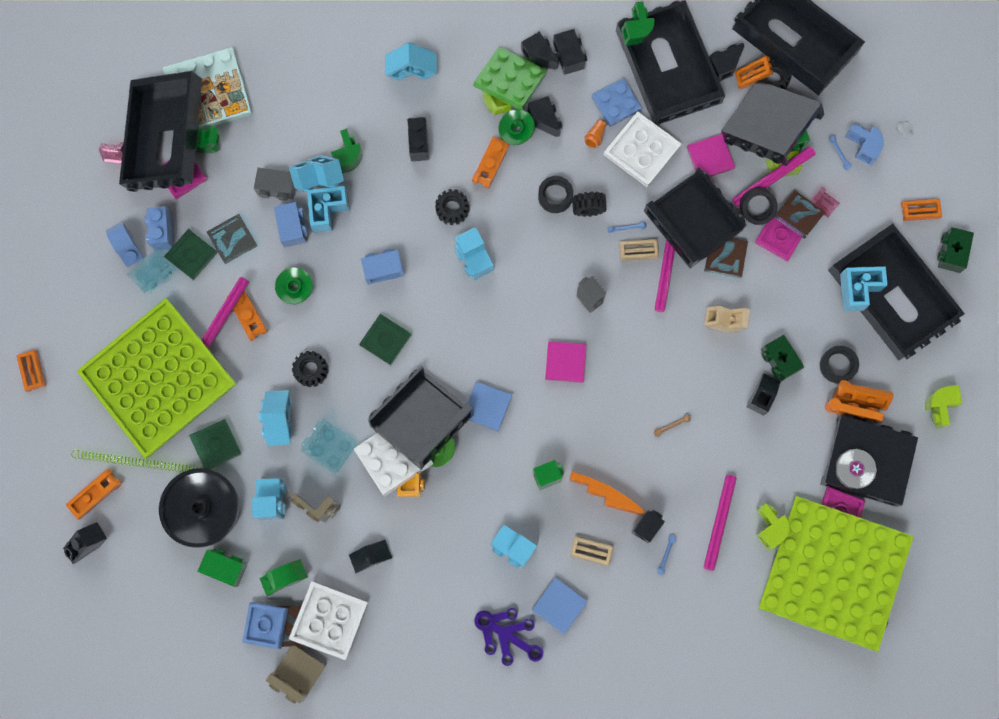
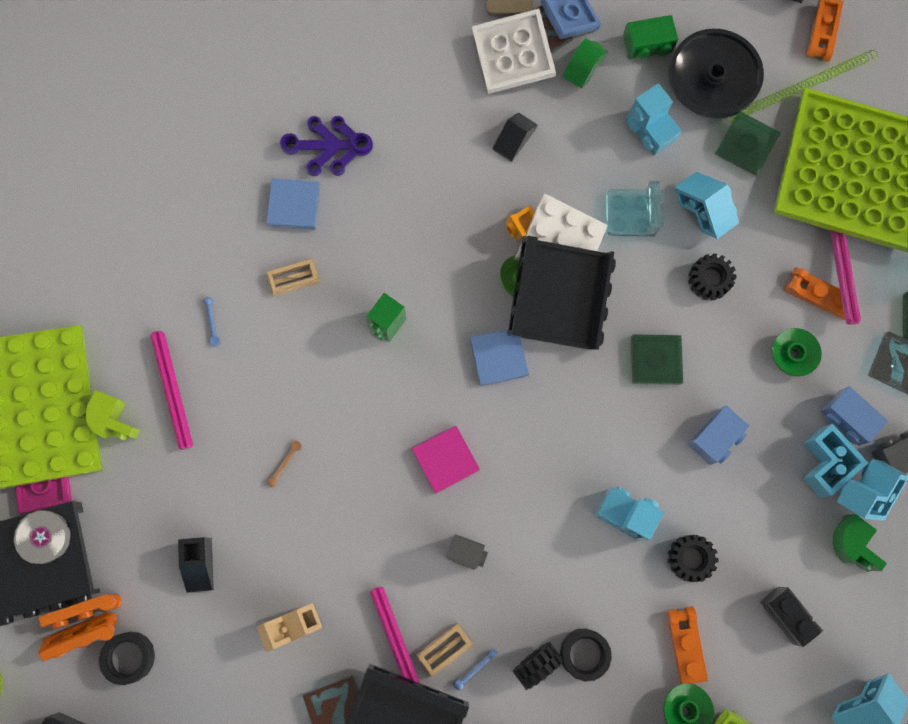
camera: 140 degrees right, 0 degrees up
dark tan bracket [289,492,341,523] -> none
medium azure brick [490,525,537,568] -> none
orange slope [569,472,644,515] -> none
black slope [631,510,665,543] -> none
dark green brick [761,335,805,382] -> none

